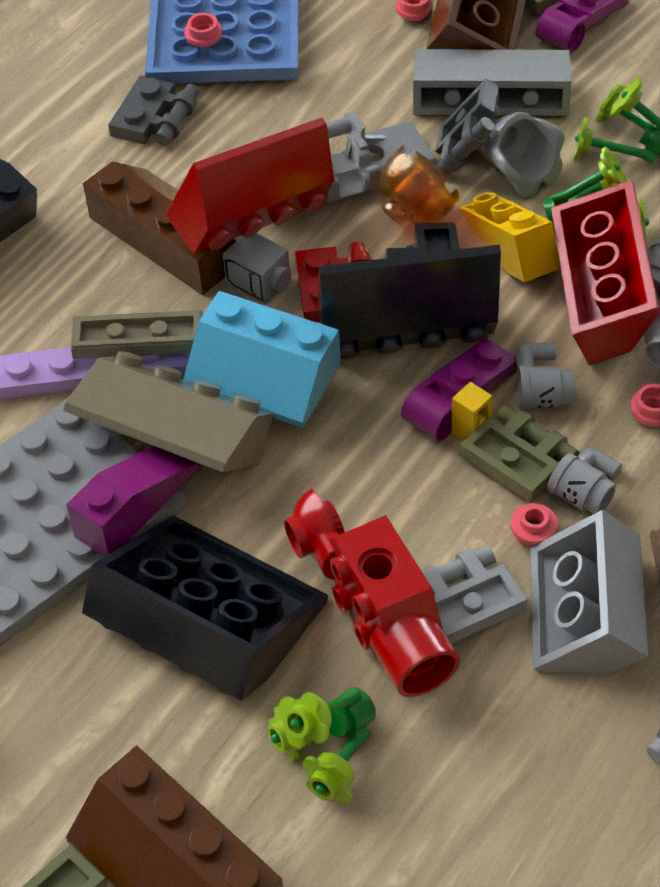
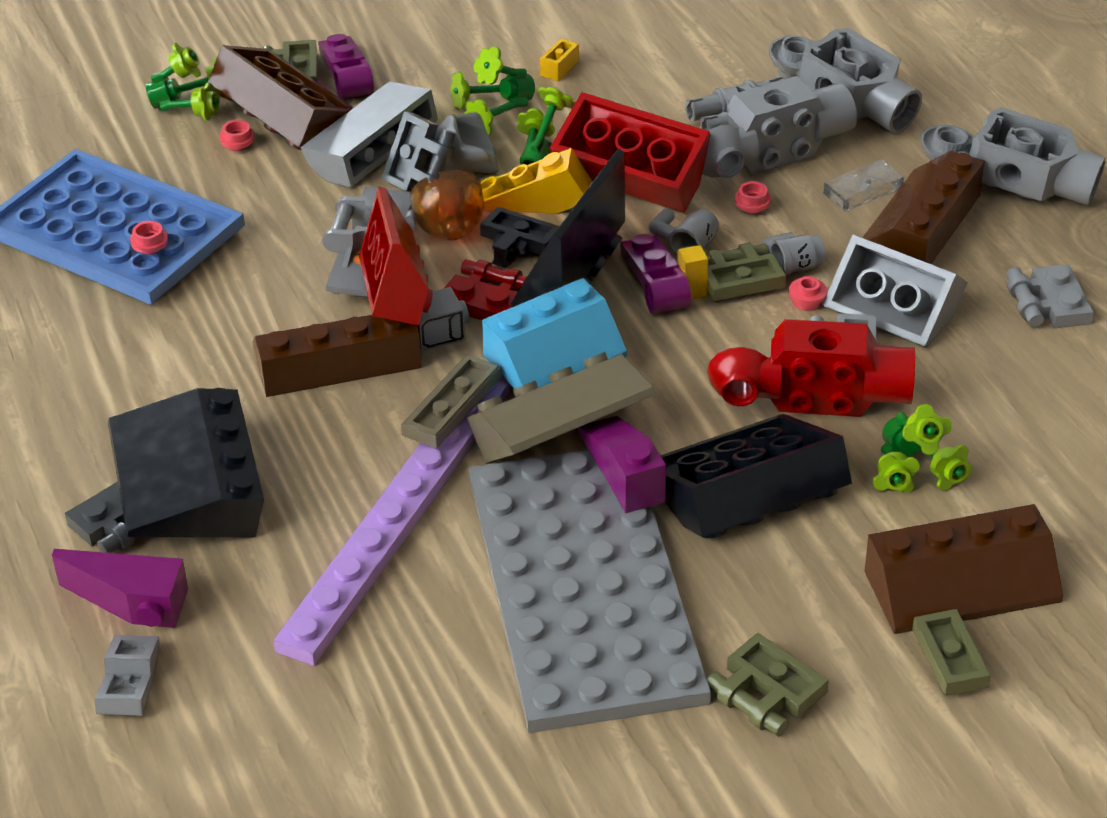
camera: 60 degrees left, 10 degrees down
dark grey plate [108,75,200,146] -> none

